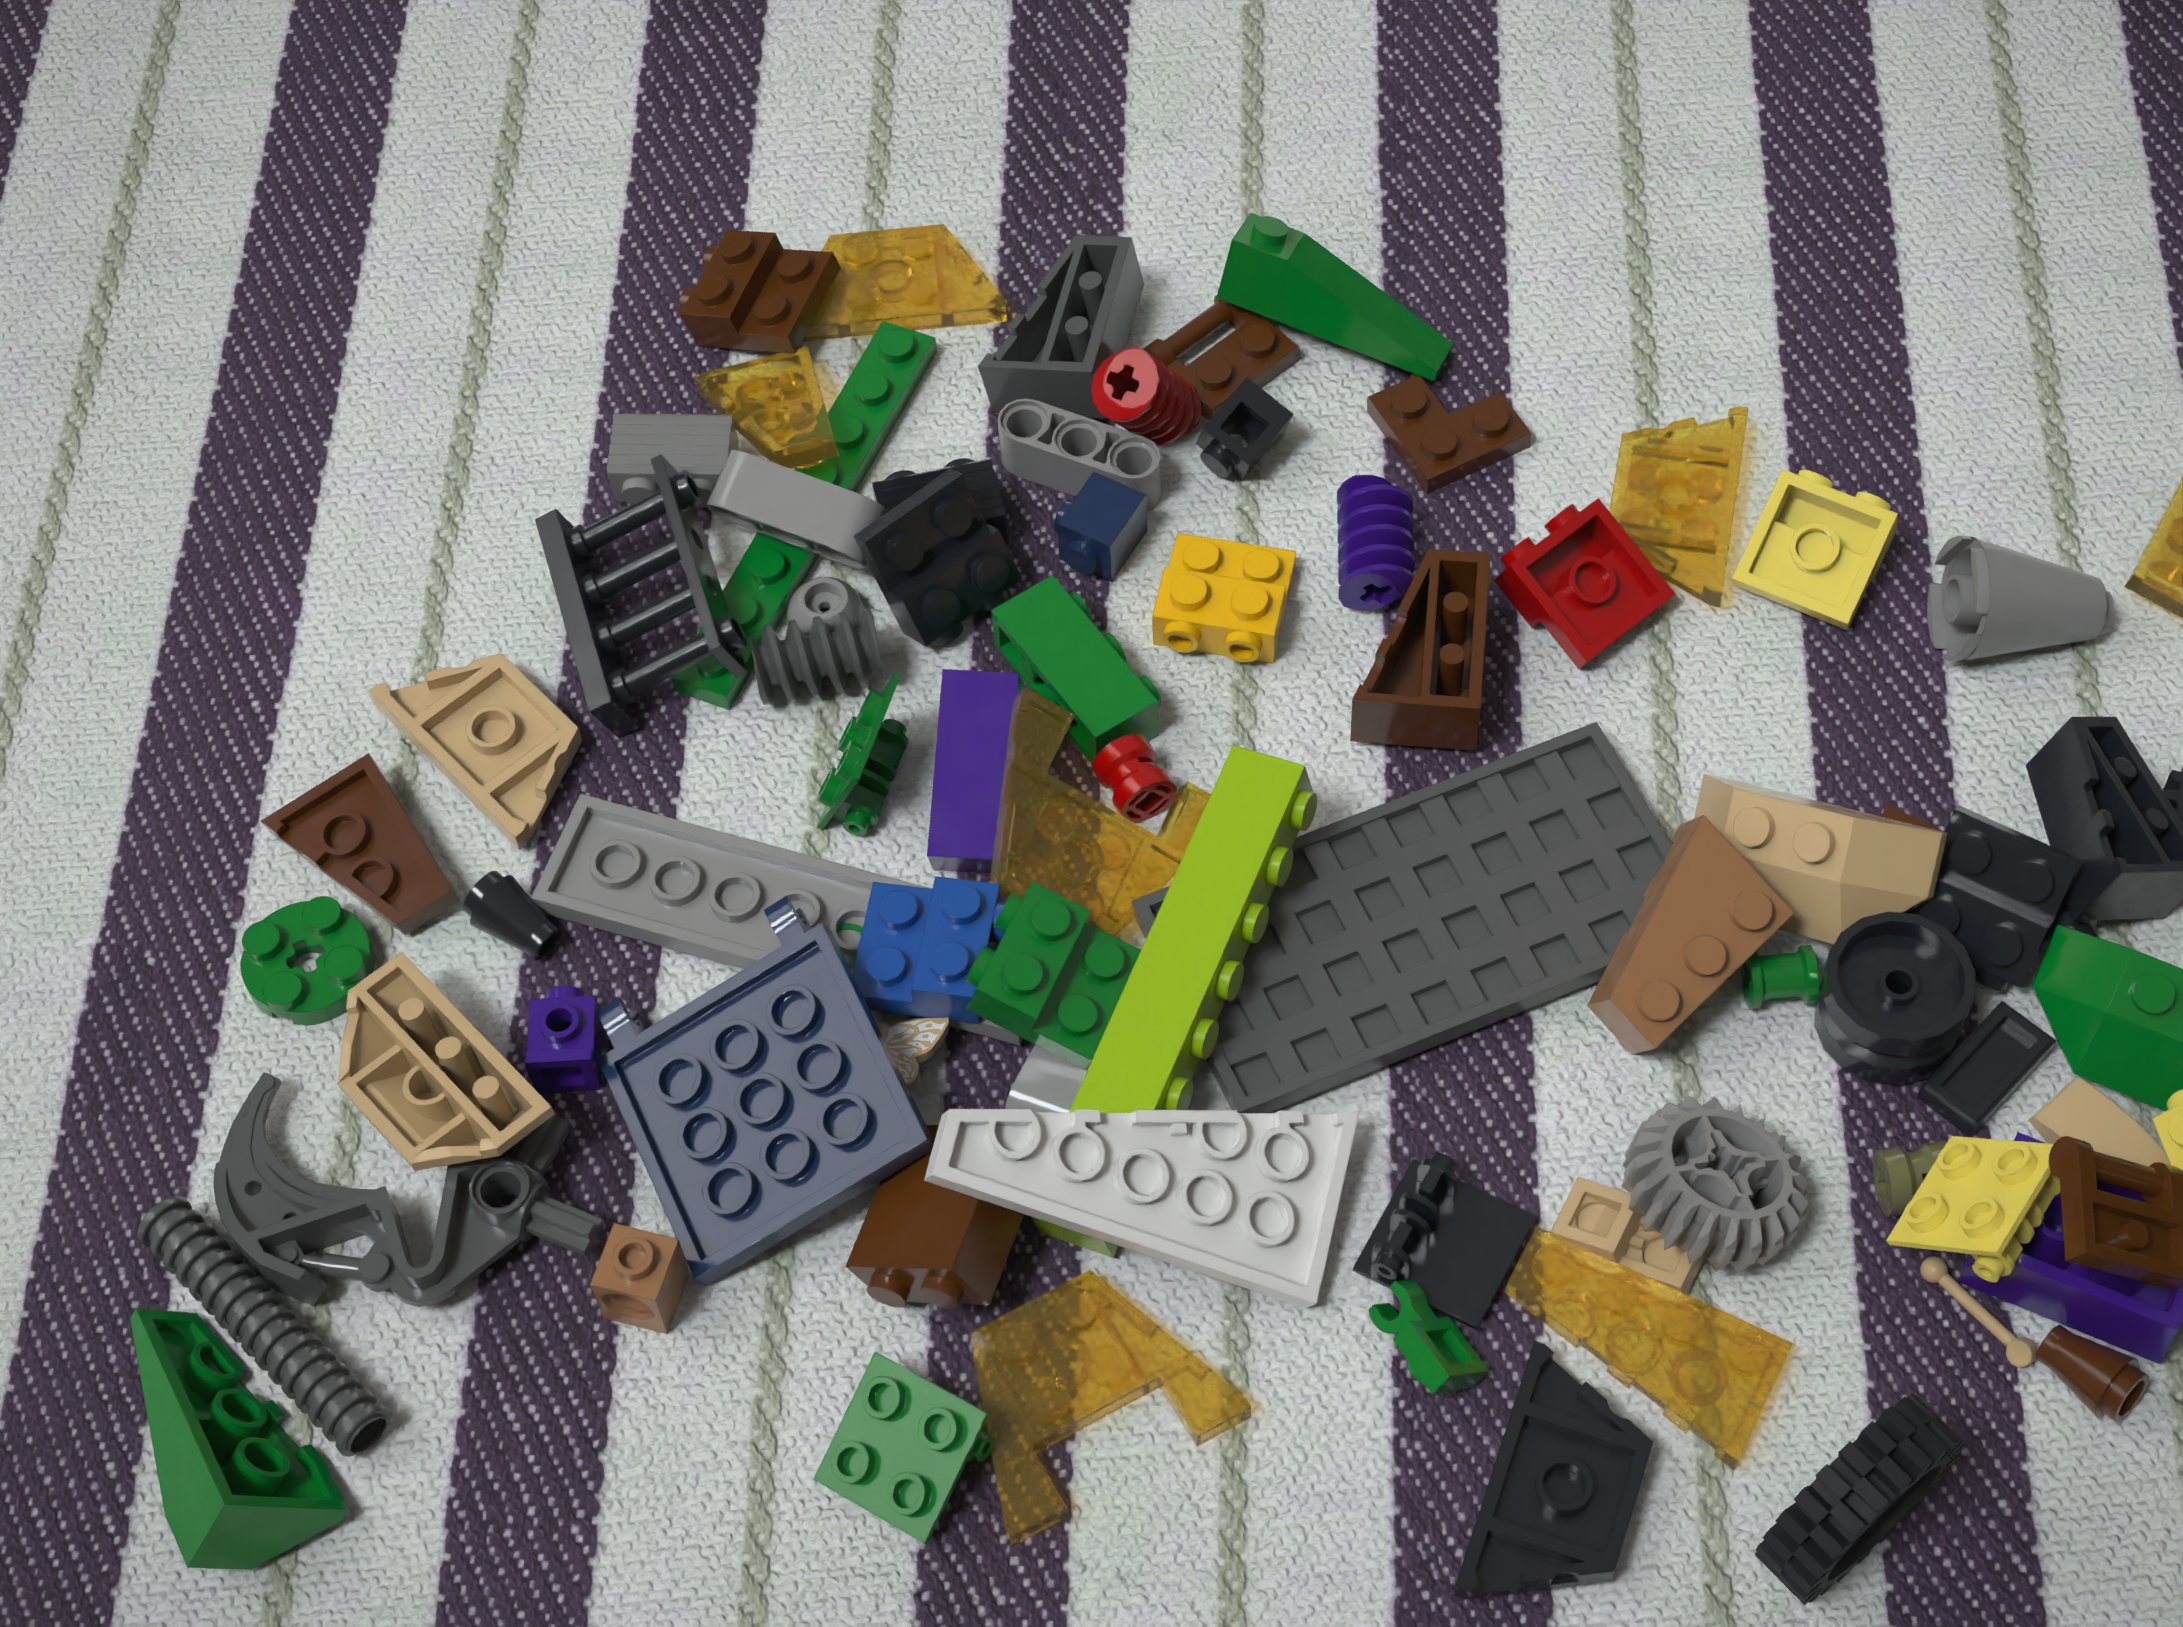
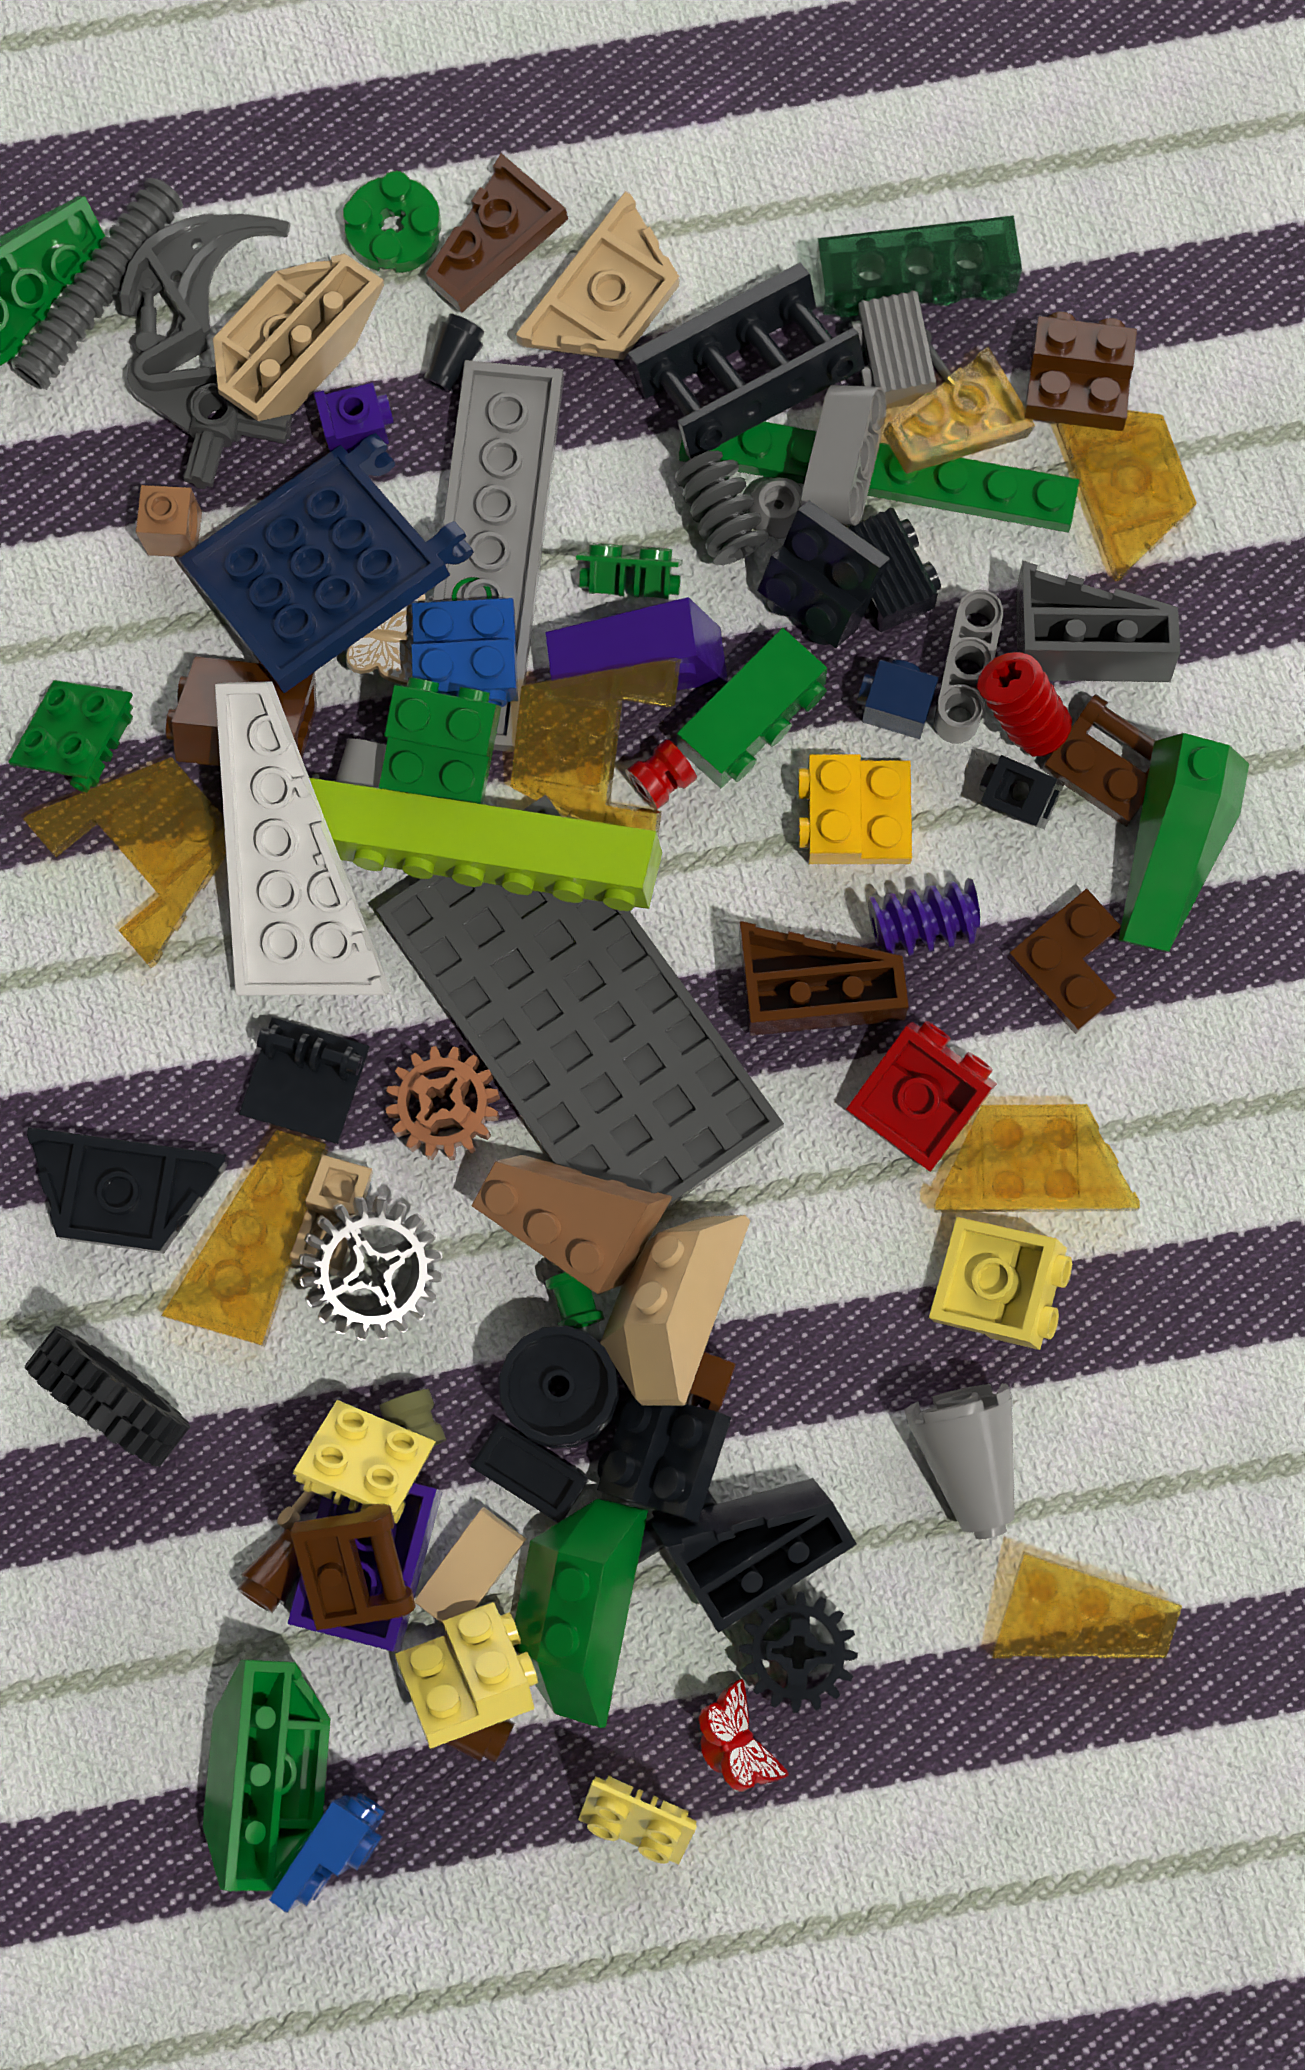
camera: 80 degrees right, 20 degrees up
green plate [1368,1280,1489,1394] -> none
none -> nougat gear [386,1046,500,1161]
none -> clear green brick [816,215,1022,317]

